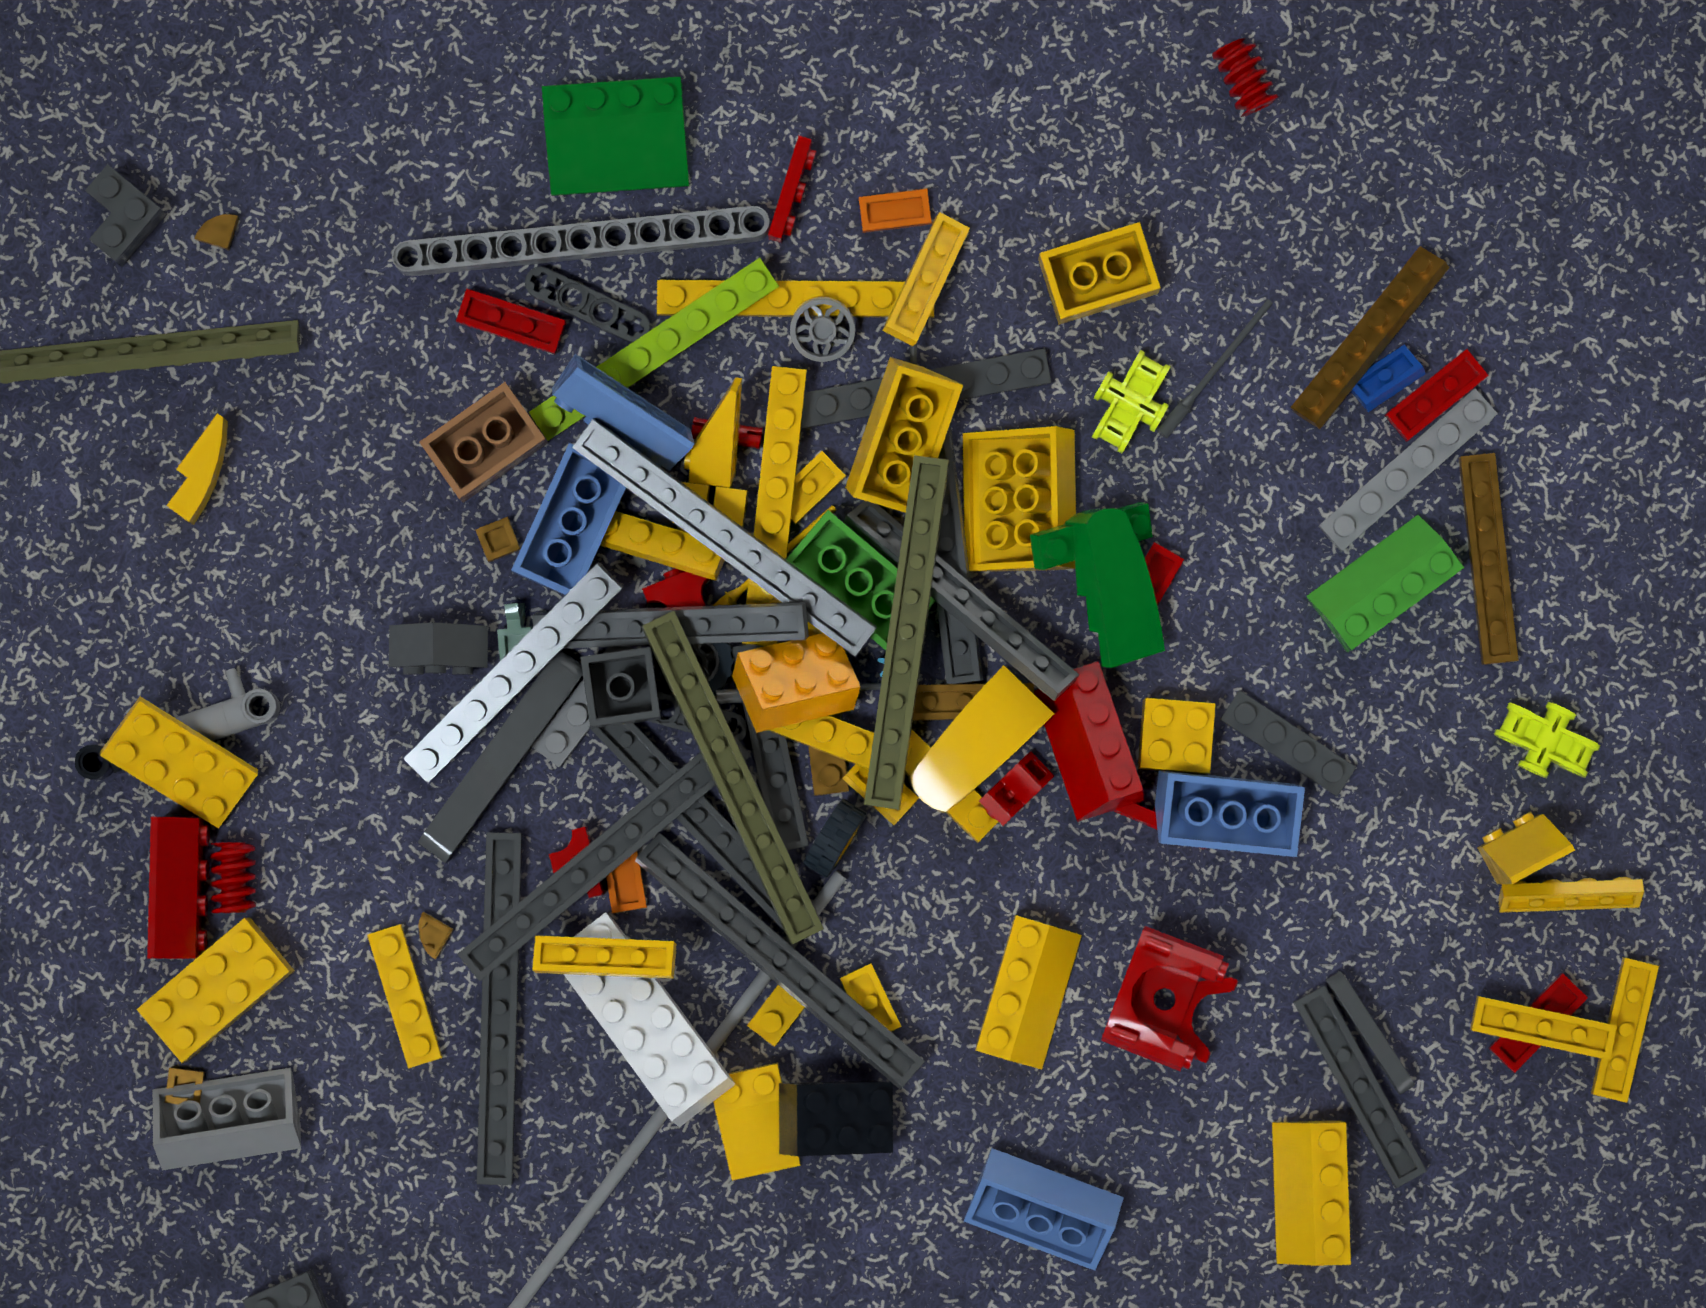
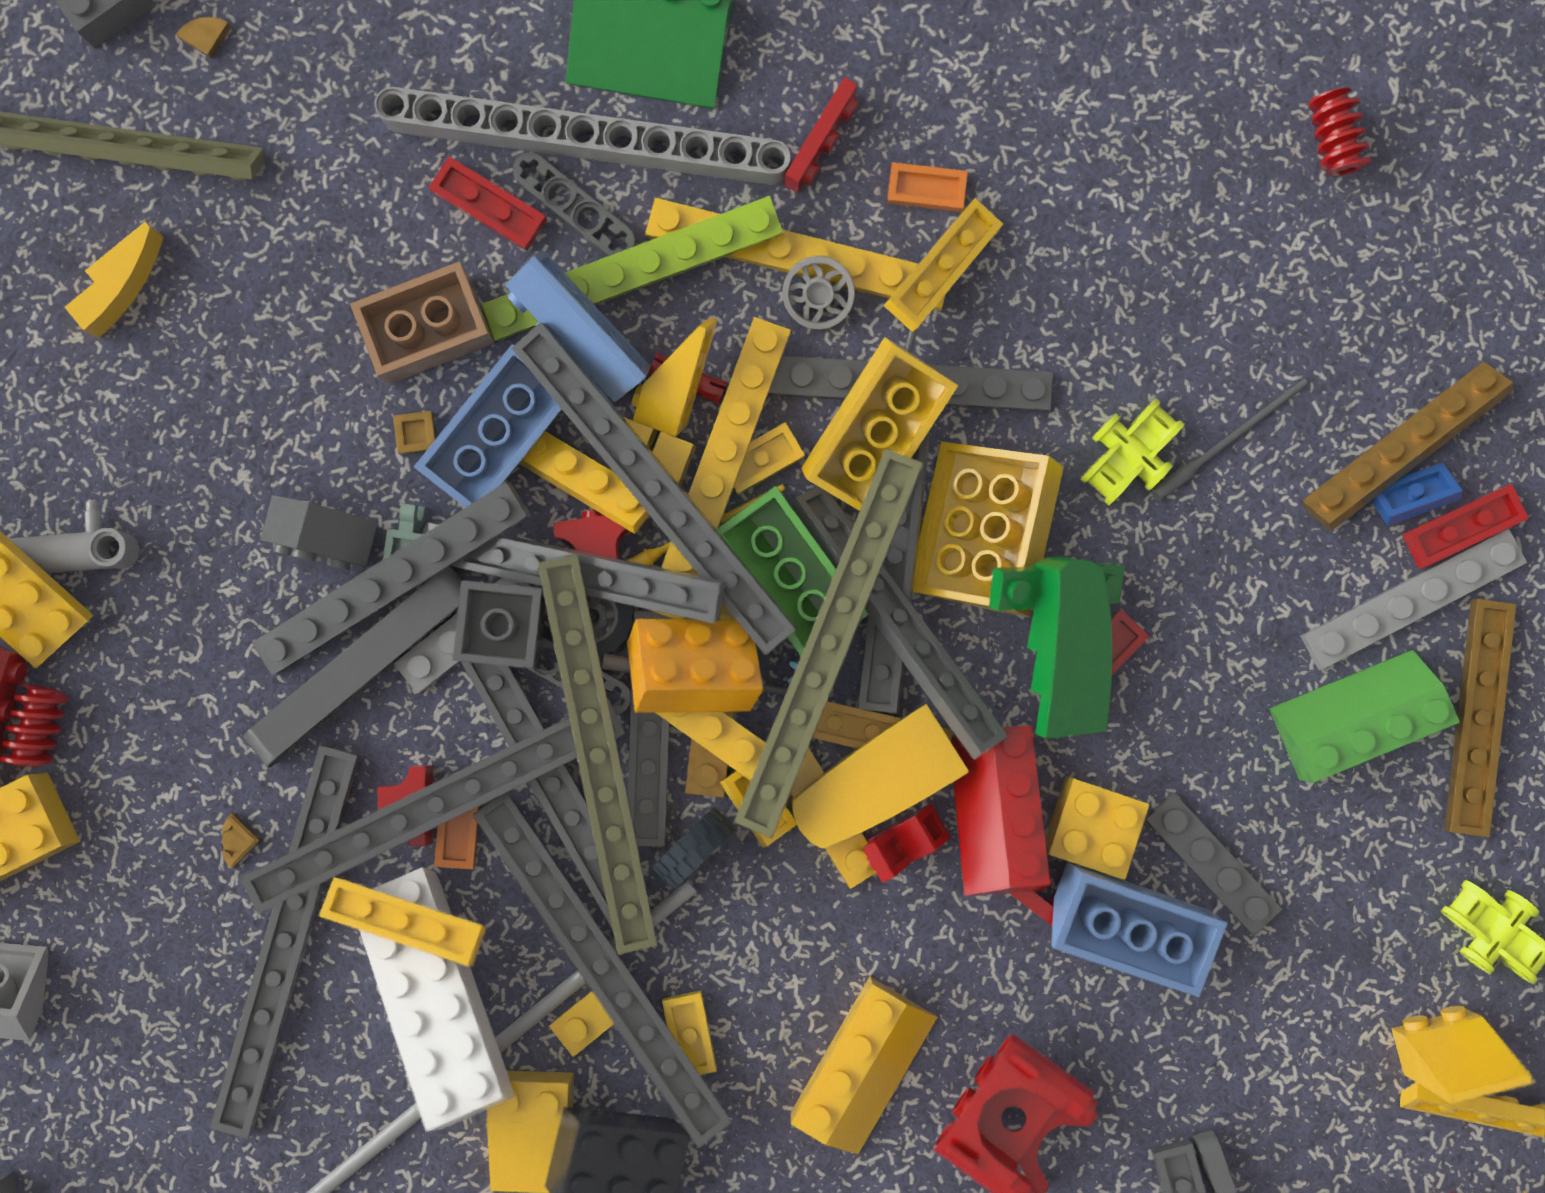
camera: 15 degrees right, 0 degrees up
yellow plate [367,924,443,1069] -> none
yellow brick [1038,222,1161,325] -> none

